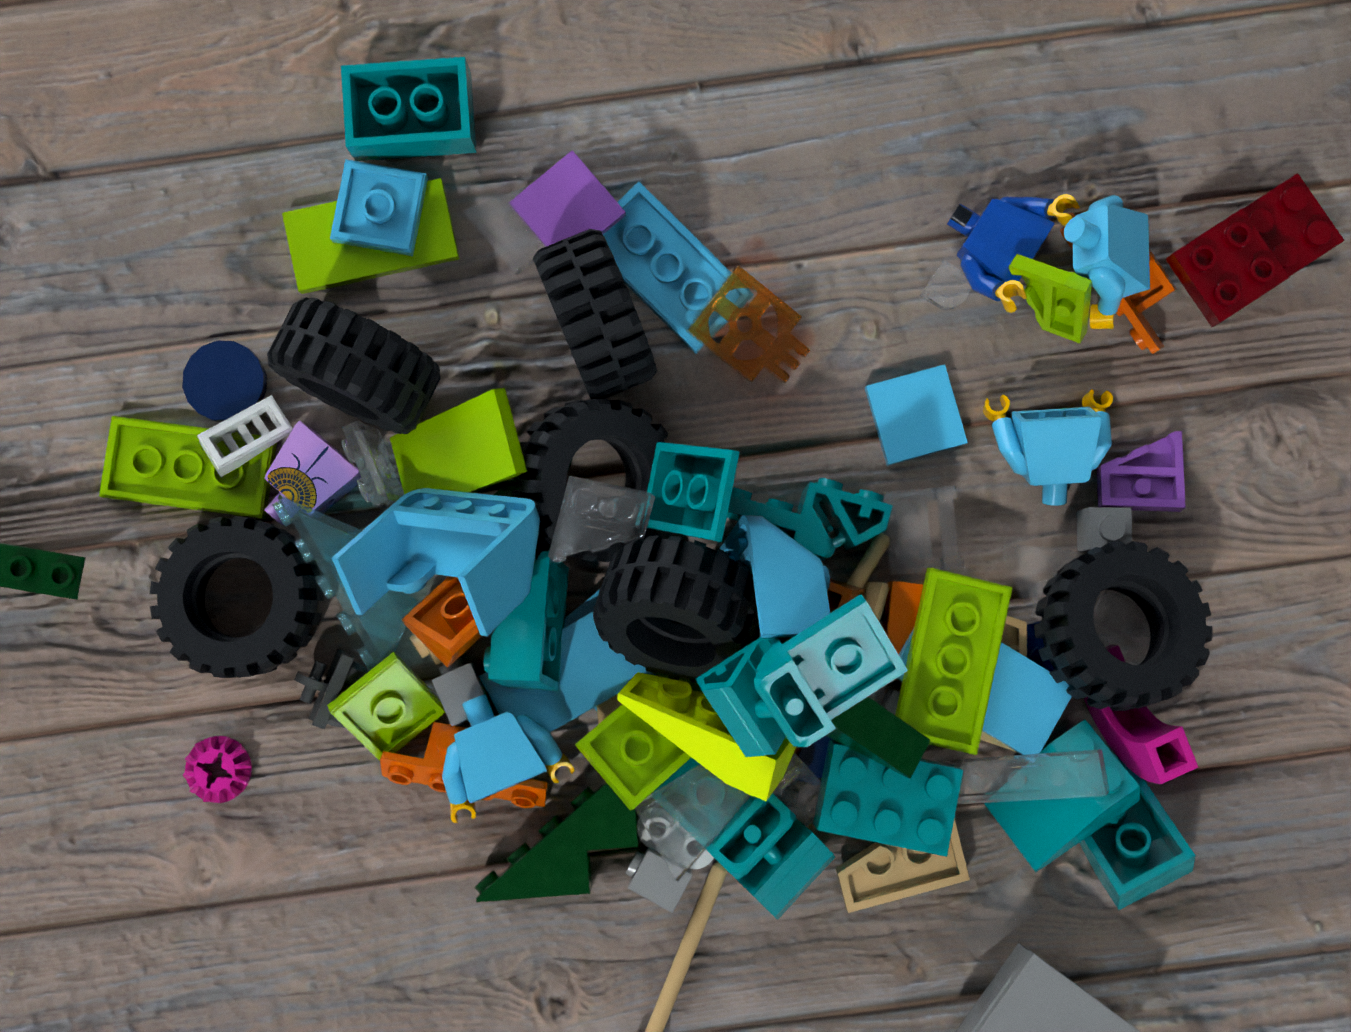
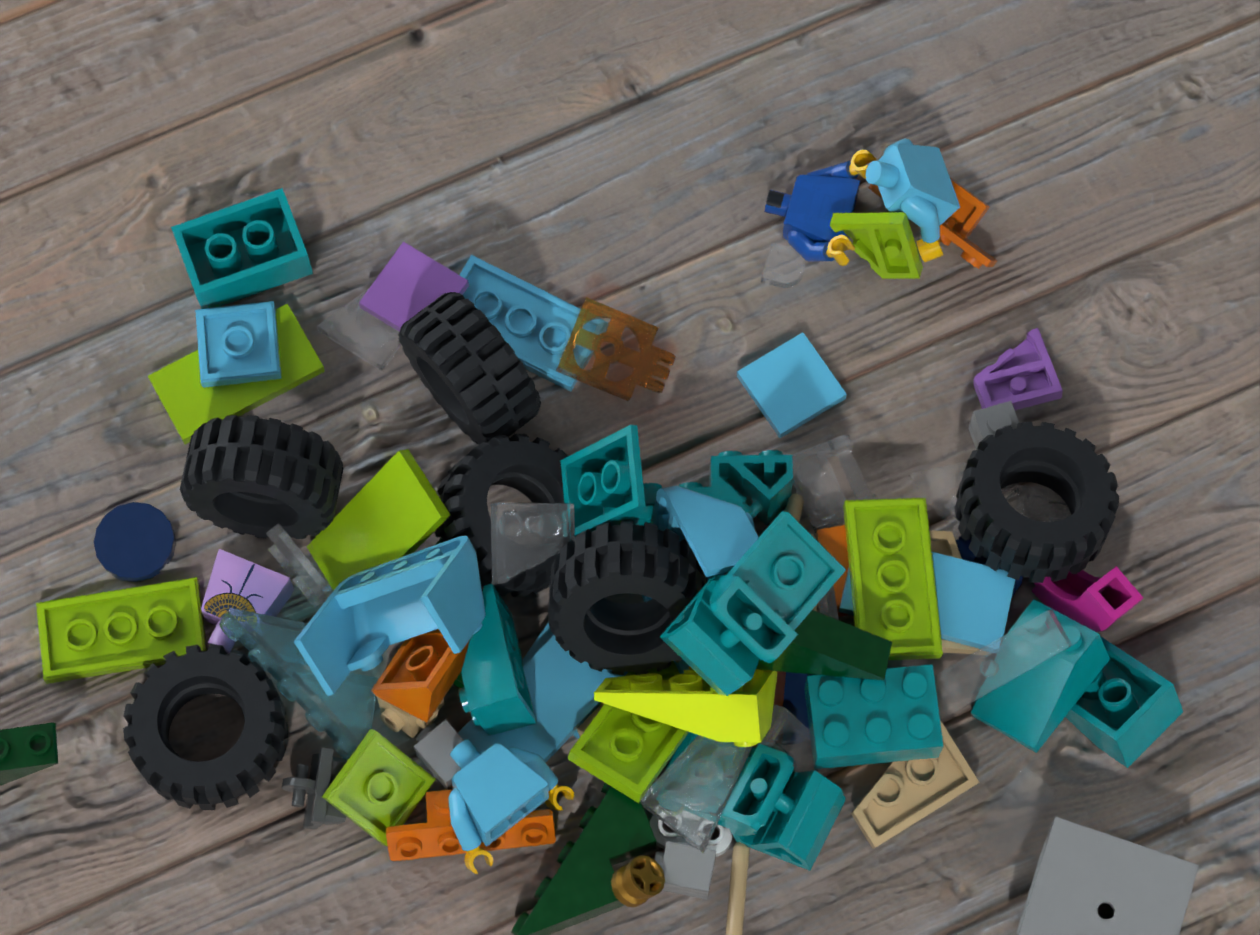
camera: 15 degrees left, 15 degrees down
dark pink gear [183,736,252,803] -> none
white slope [197,395,293,477] -> none
medium azure torso [983,389,1113,506] -> none
dark red piece [1165,173,1345,327] -> none
none -> pearl gold wheel [611,855,665,908]

